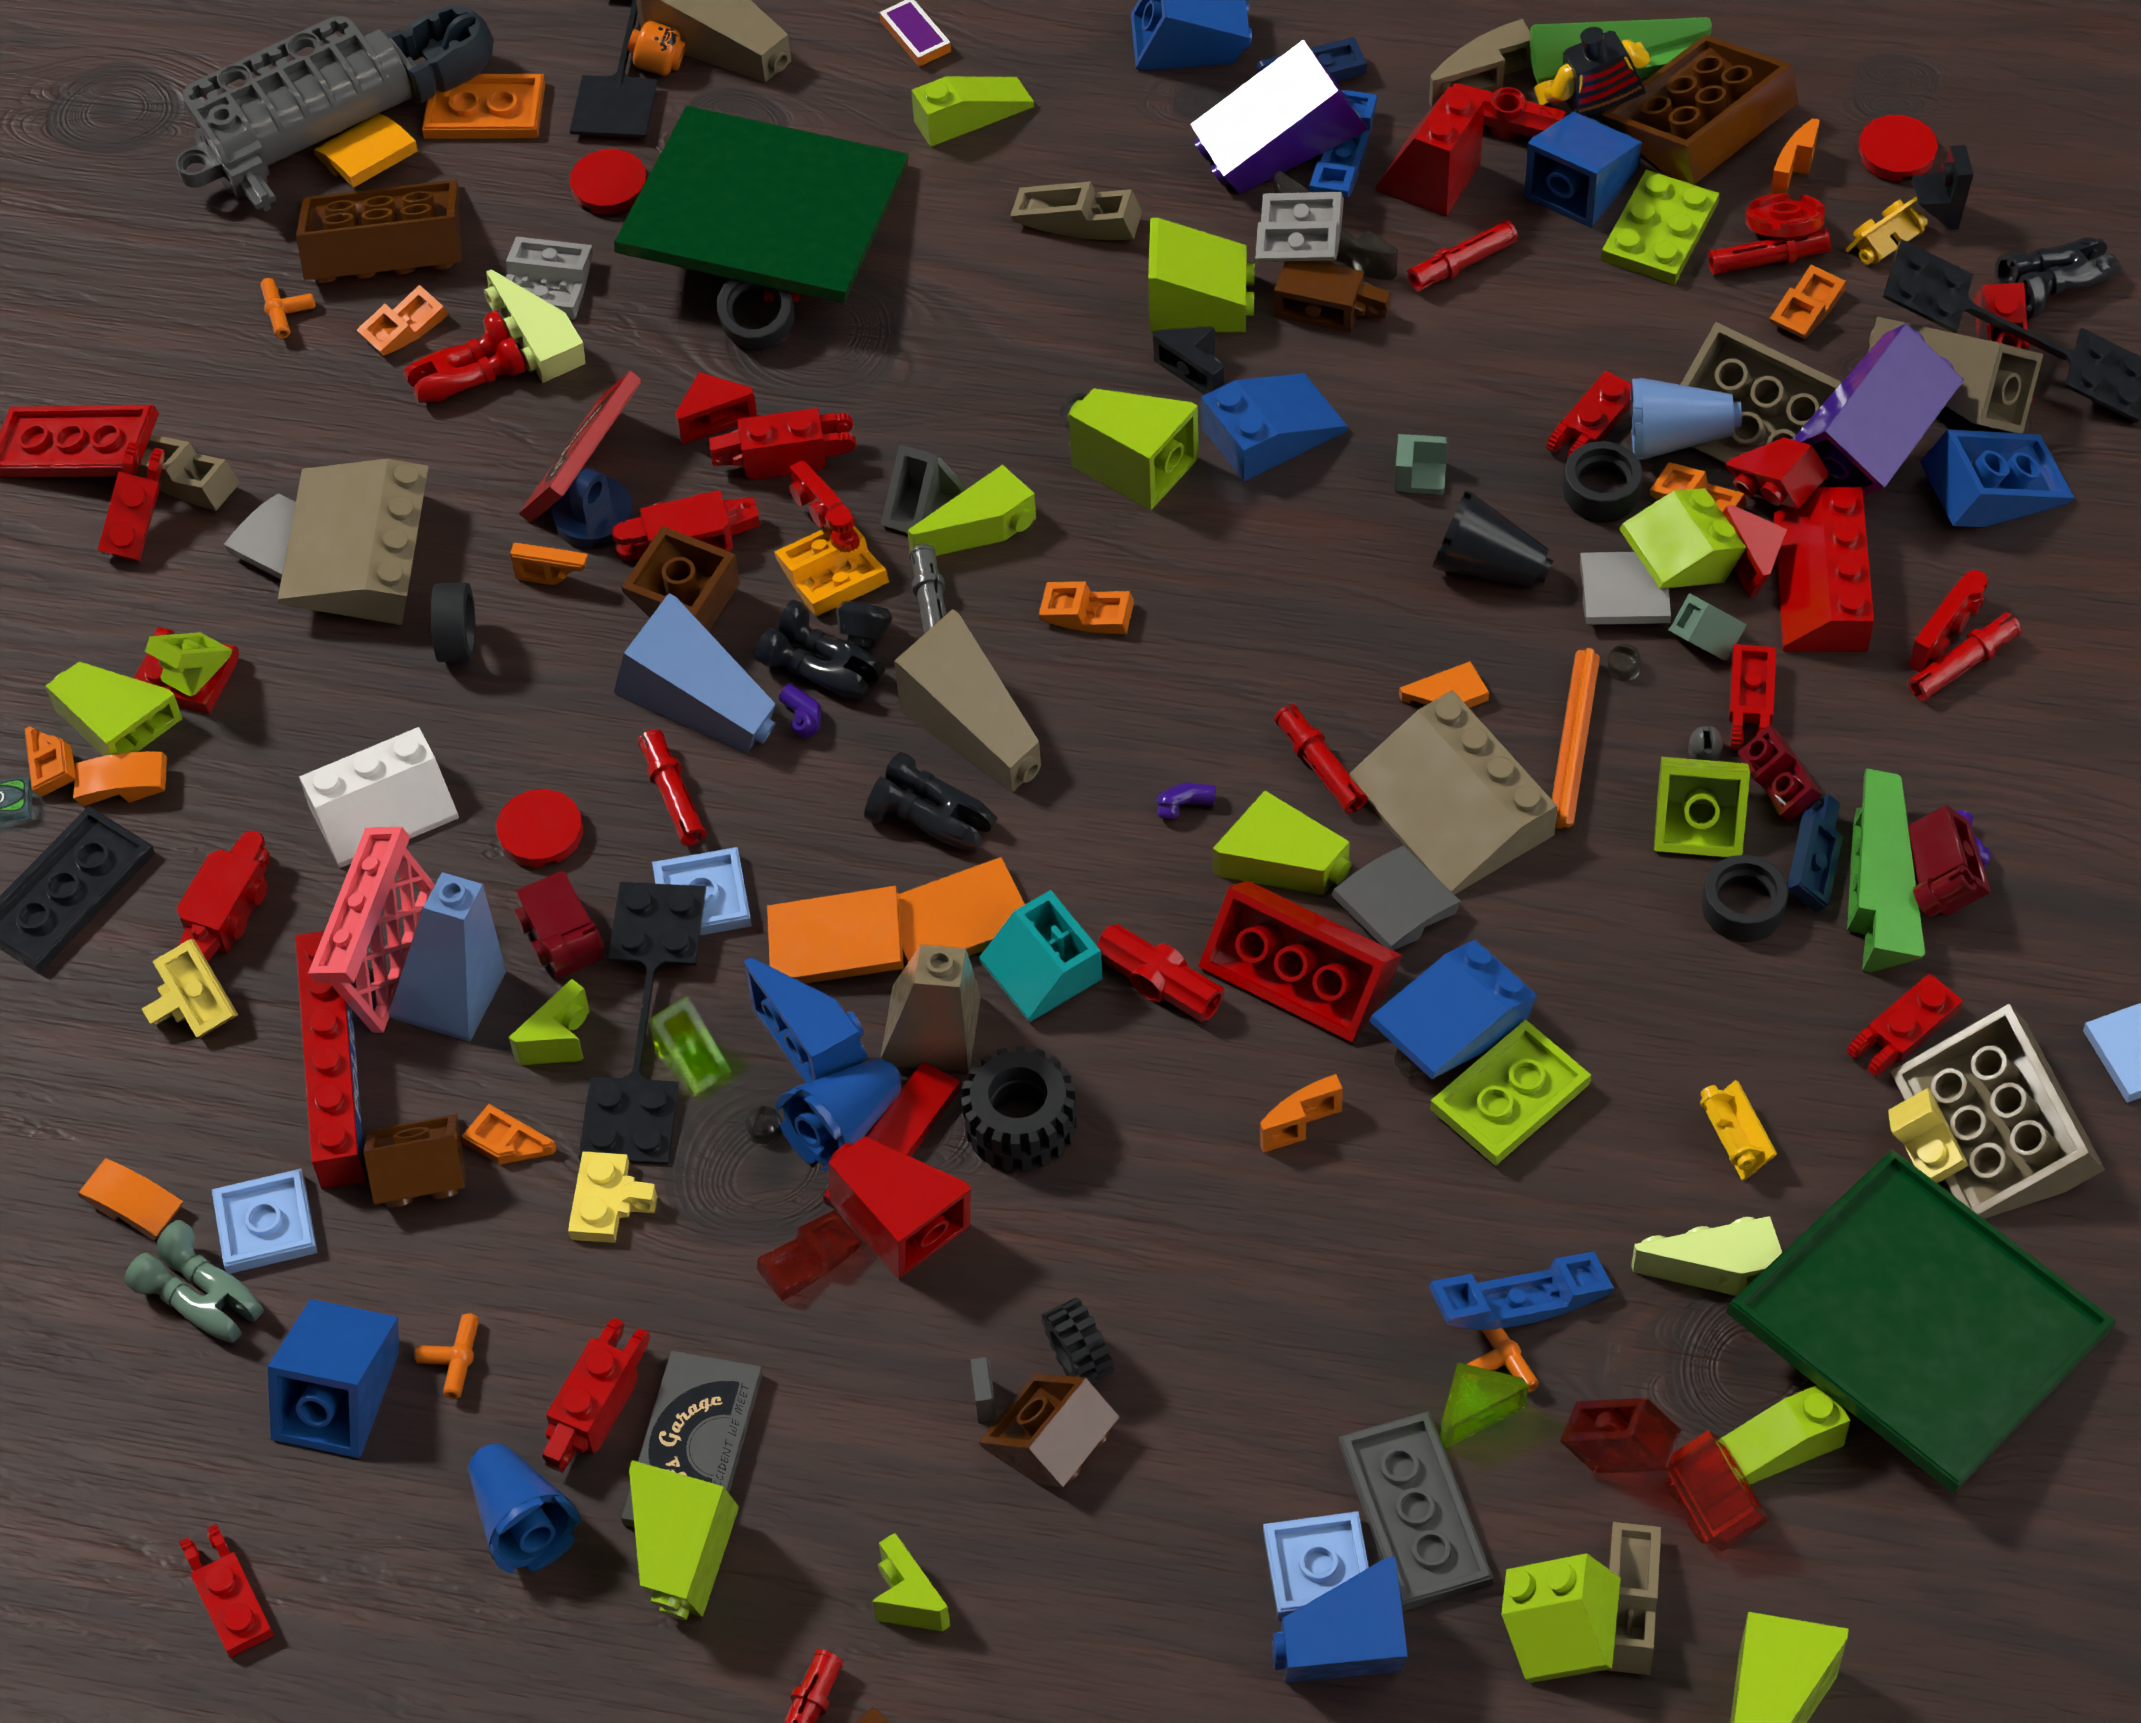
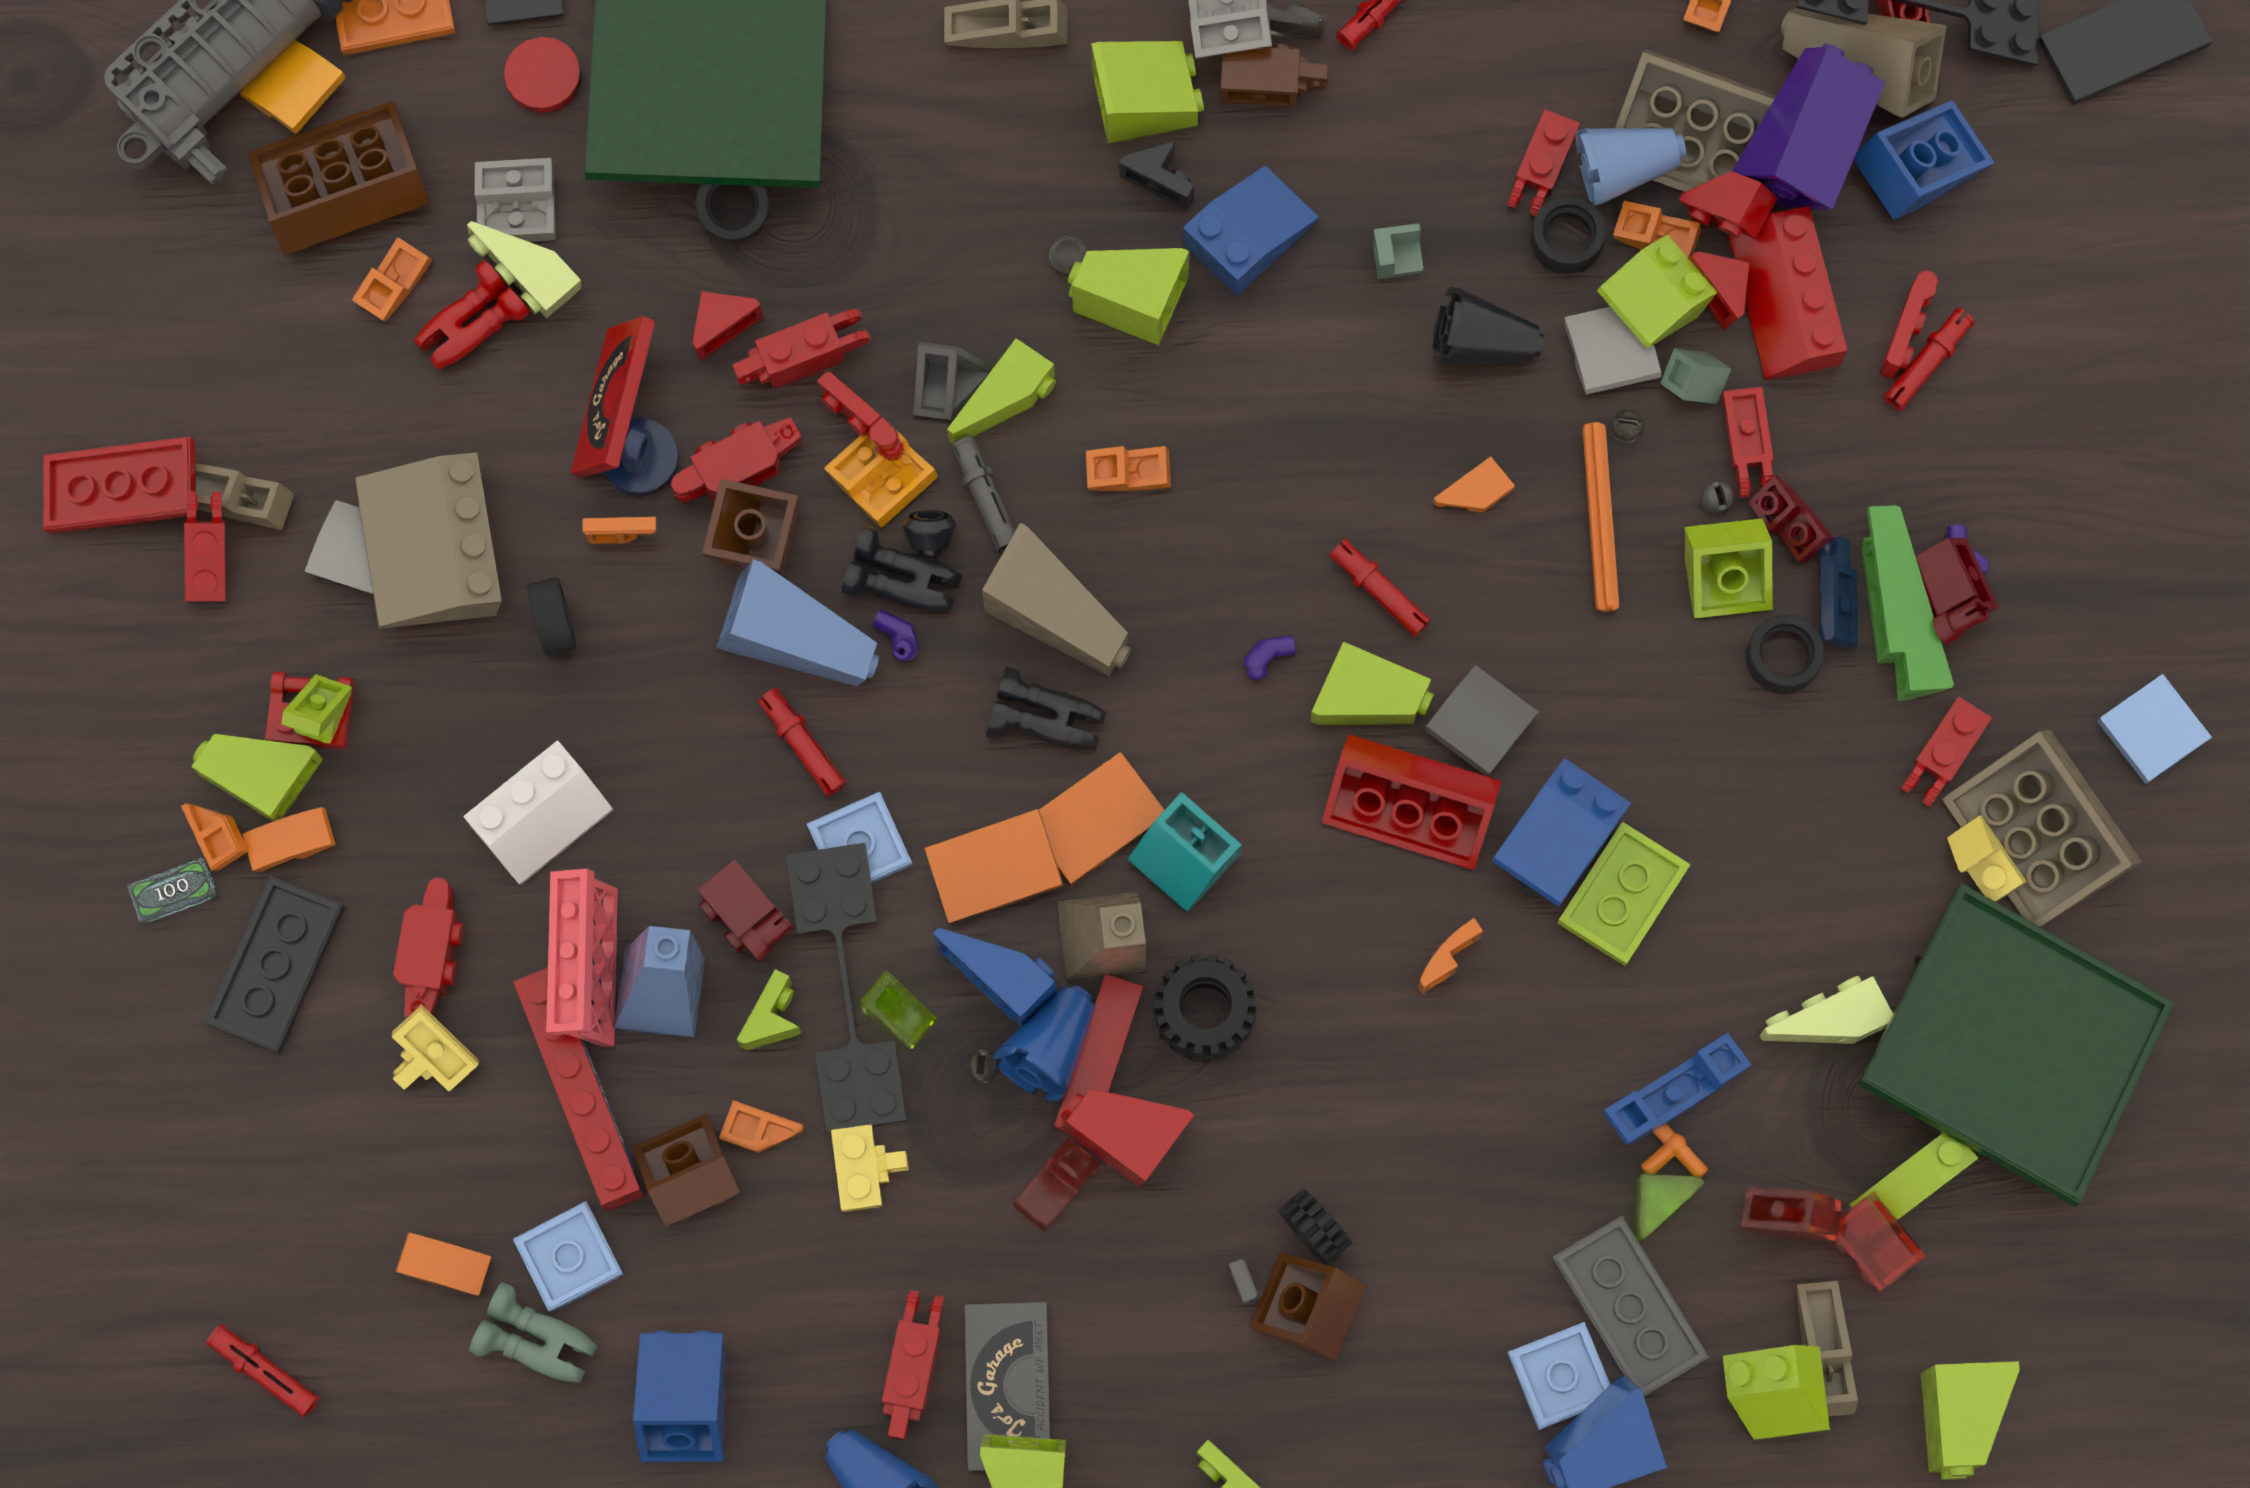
camera: 15 degrees left, 20 degrees up
orange piece [260,278,316,339] -> none
orange piece [414,1313,479,1400] -> none
red tile [496,789,583,868] -> none
red piece [1097,923,1224,1022] -> none
dark tan slope [1349,690,1557,895] -> none
yellow hinge [1700,1080,1777,1181] -> none

